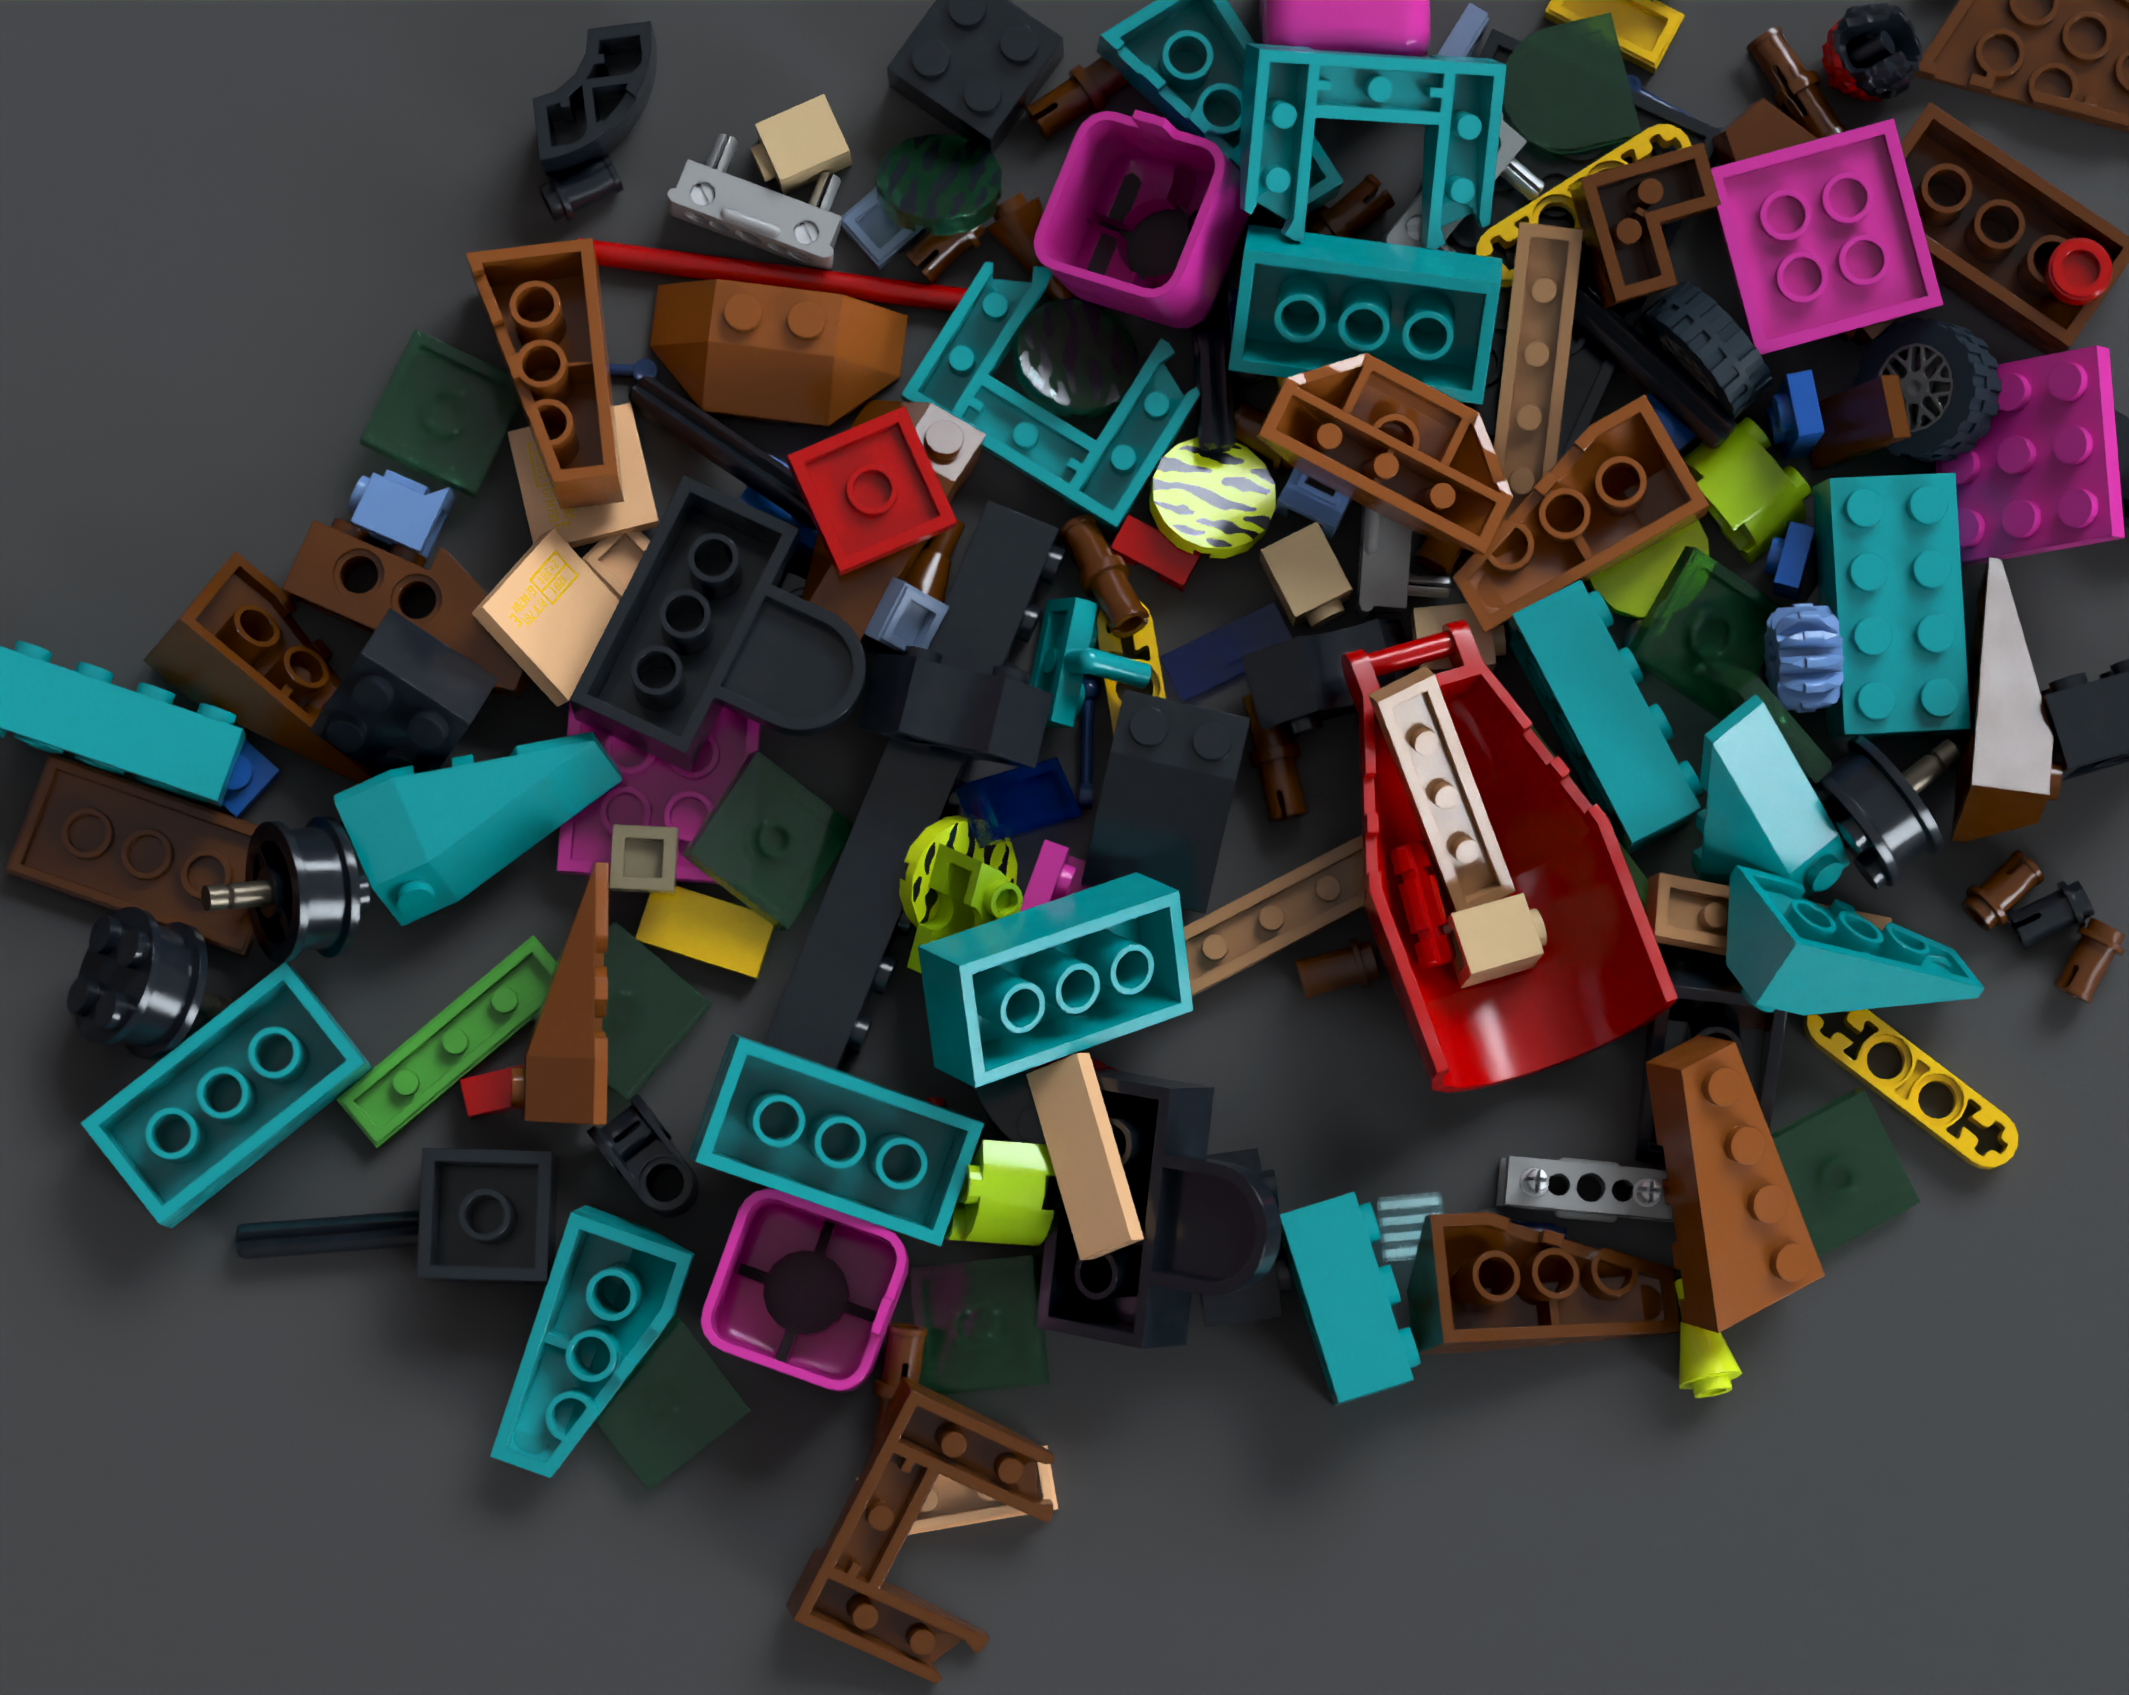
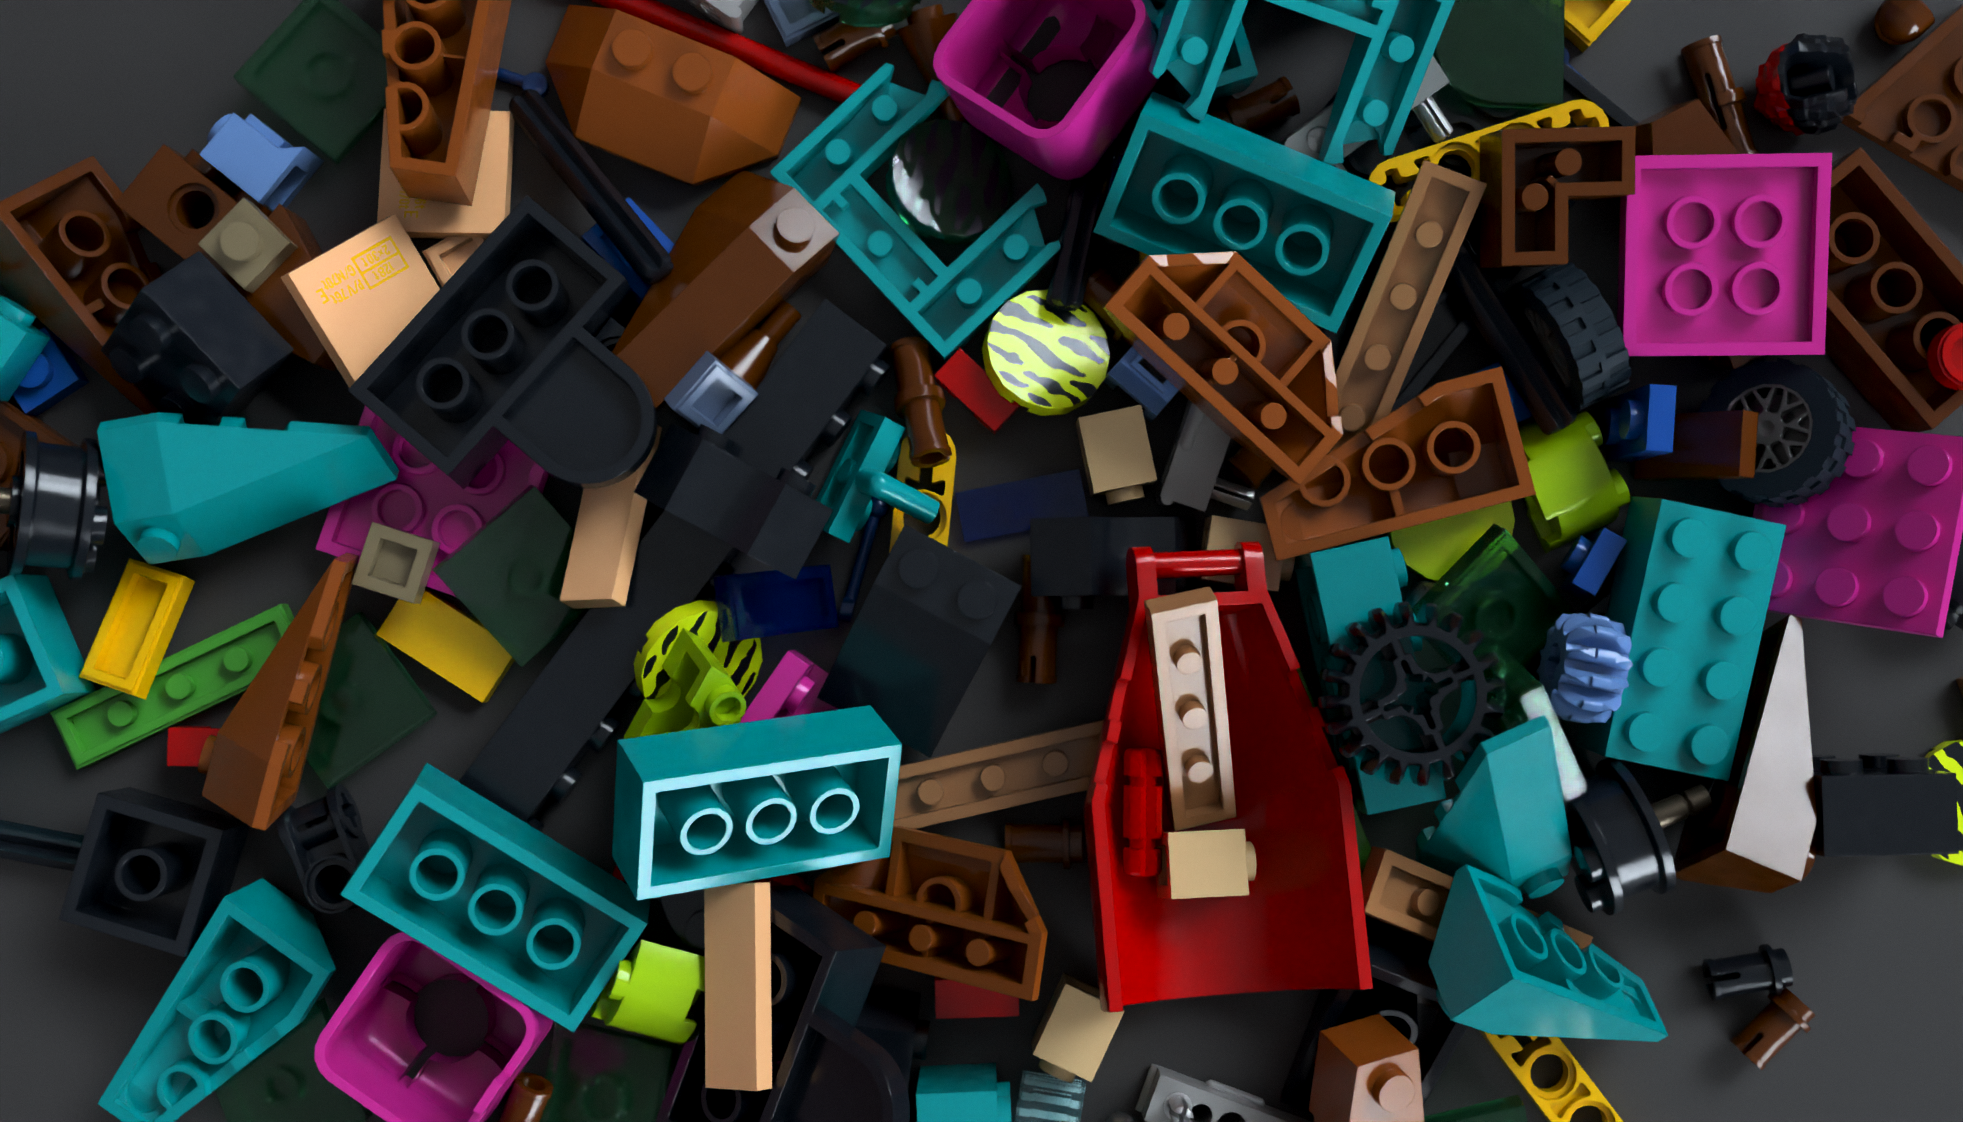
camera: 15 degrees right, 5 degrees up
red plate [786,406,957,577] -> none
reddish brown pin [1962,850,2044,931] -> none
none -> yellow tile [79,558,195,700]
none -> dark tan plate [198,197,298,293]
none -> light nougat tile [559,425,662,609]
none -> dark orange wedge [813,826,1048,1001]
none -> red piece [934,976,1019,1019]
none -> tan brick [1031,973,1125,1083]
none -> black gear [1318,602,1506,786]

